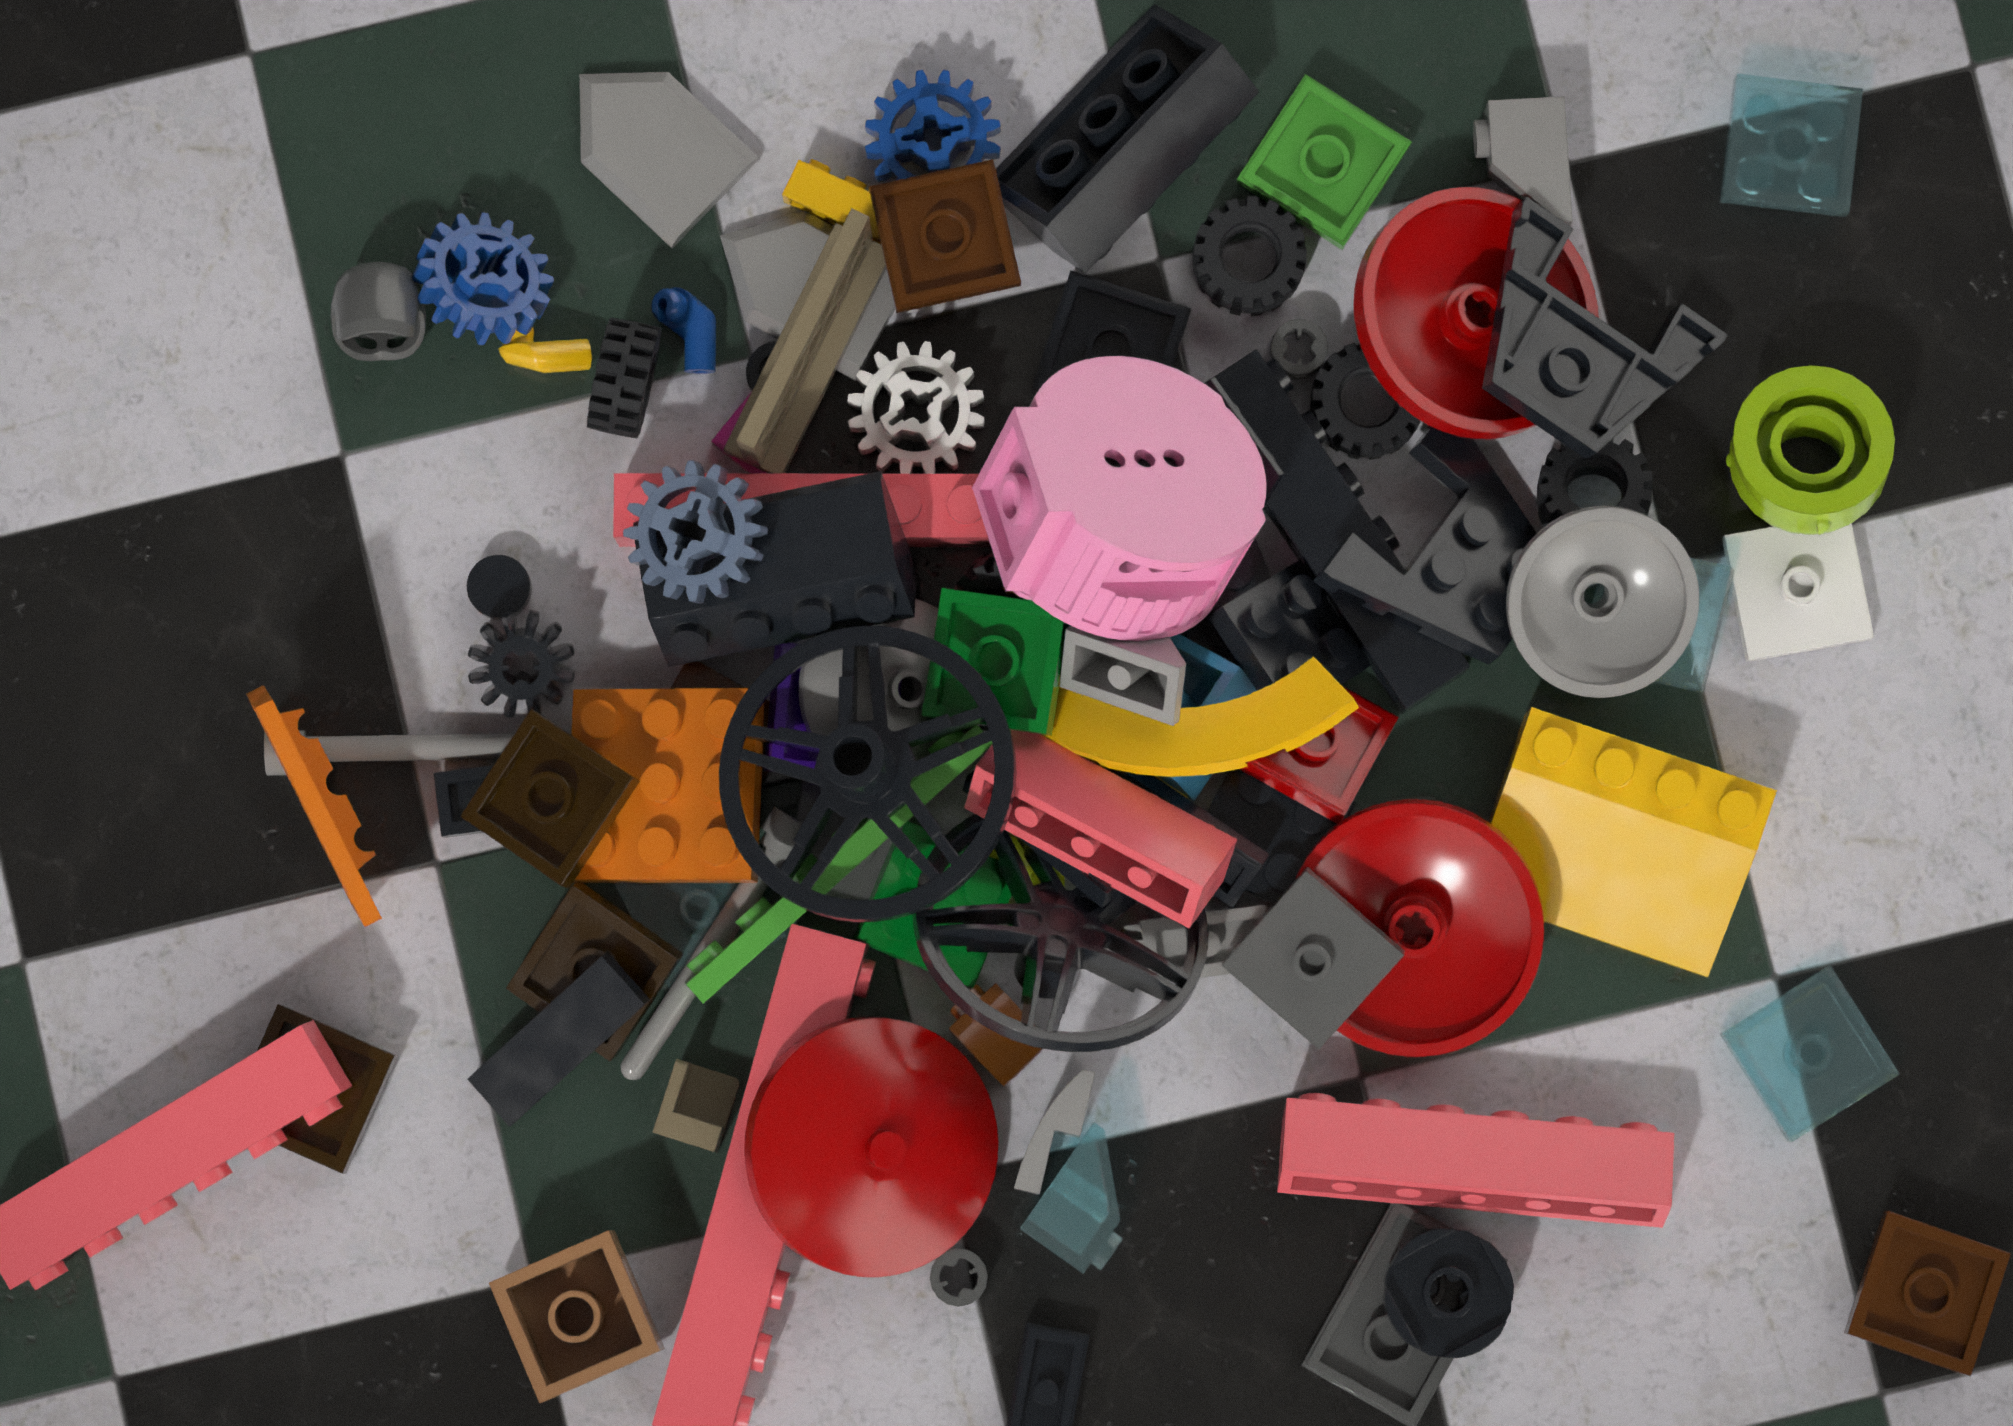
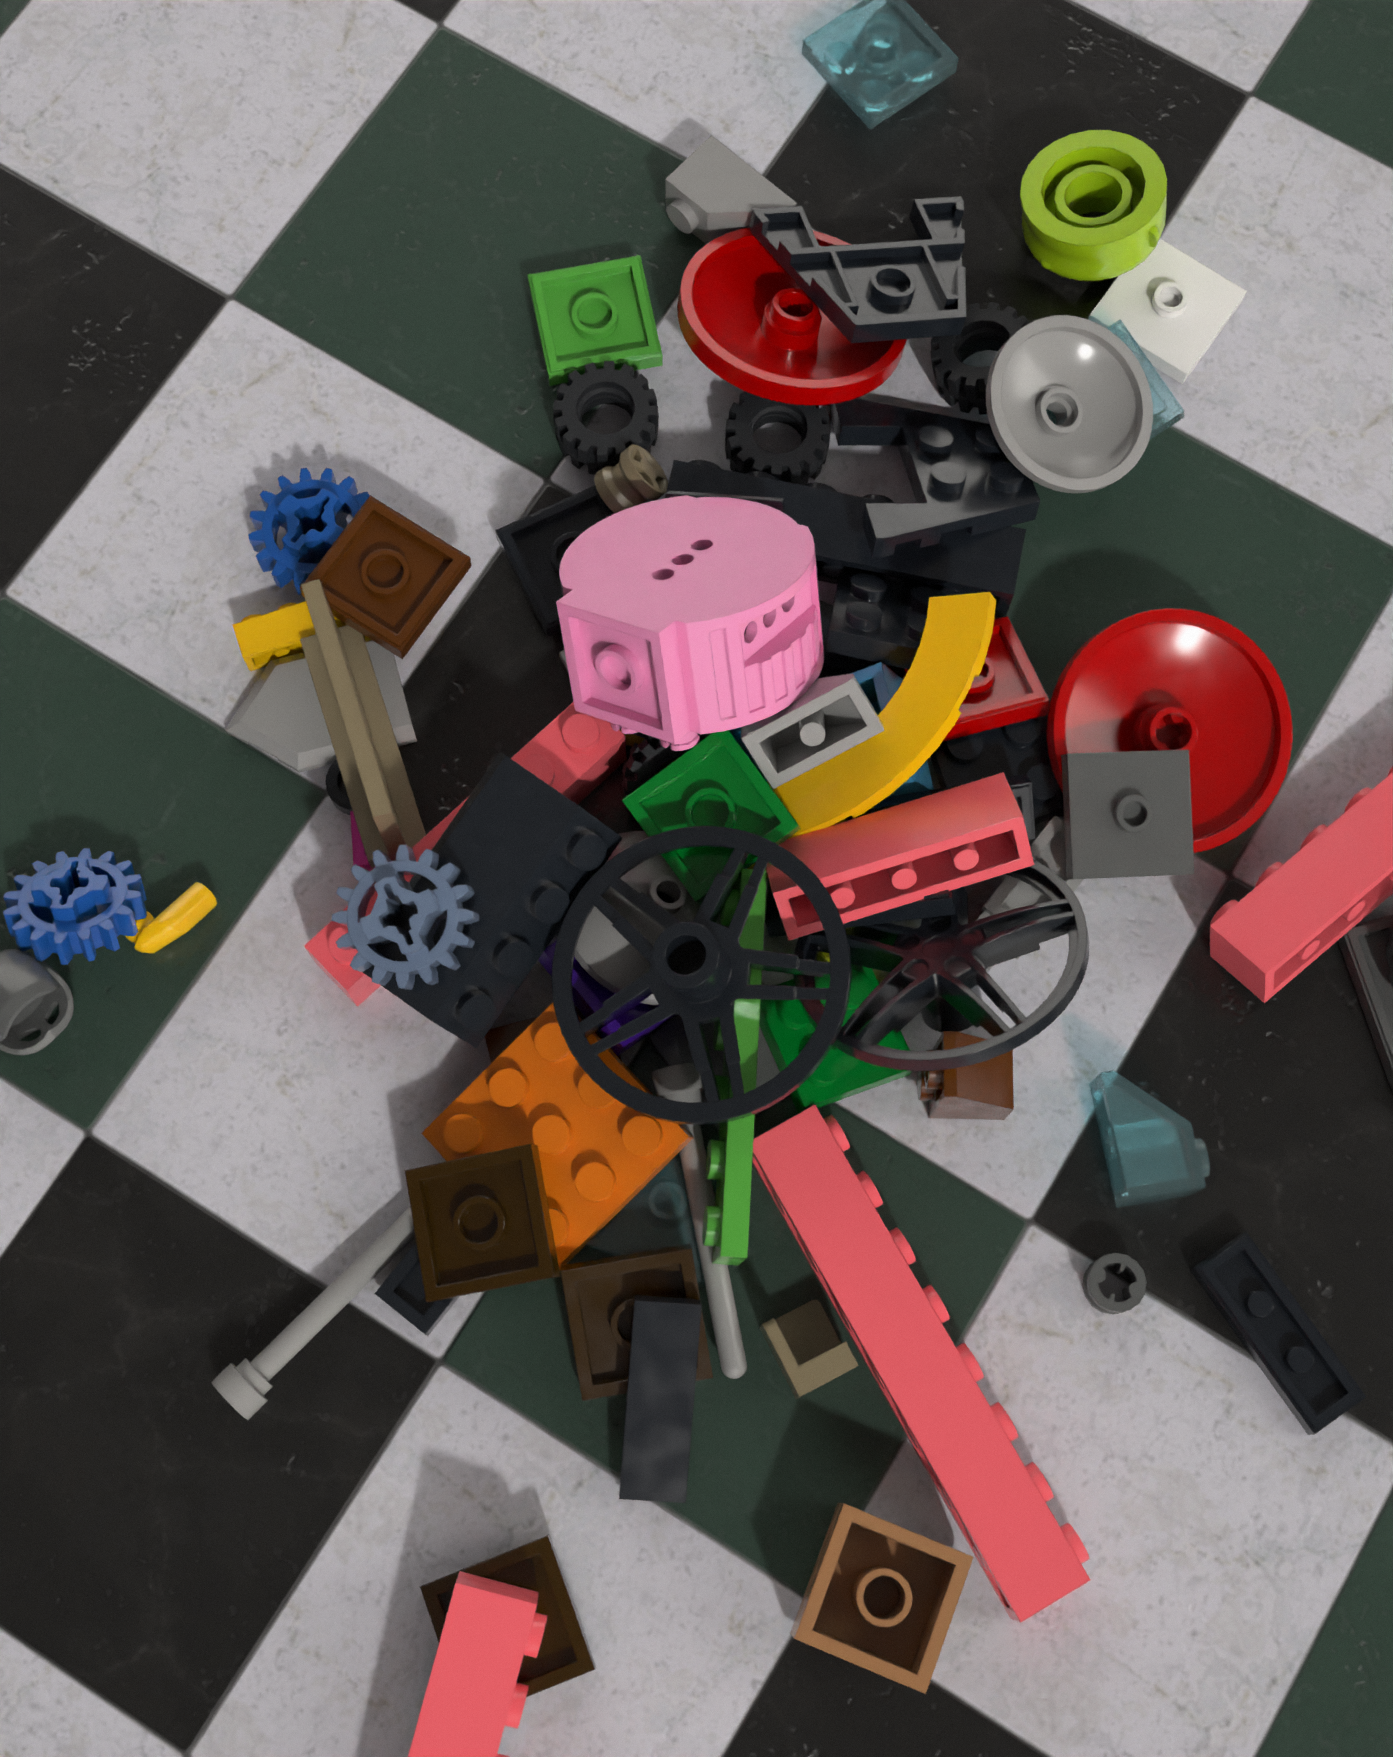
camera: 50 degrees left, 10 degrees down
orange piece [246,685,382,927] -> none
black tile [466,555,532,620] -> none
black gear [468,610,575,718] -> none
light grey tile [579,72,759,249] -> none
black tyre [587,317,661,439] -> none
blue arm [651,287,716,374] -> none
red dish [744,1017,999,1277] -> none
white gear [847,341,985,474] -> none
black slope [996,4,1259,273] -> none
light grey slope [1014,1069,1095,1195] -> none
dark grey bush [1270,318,1328,380] -> none
yellow slope [1489,707,1777,978] -> none
none -> dark tan wheel [594,444,668,513]

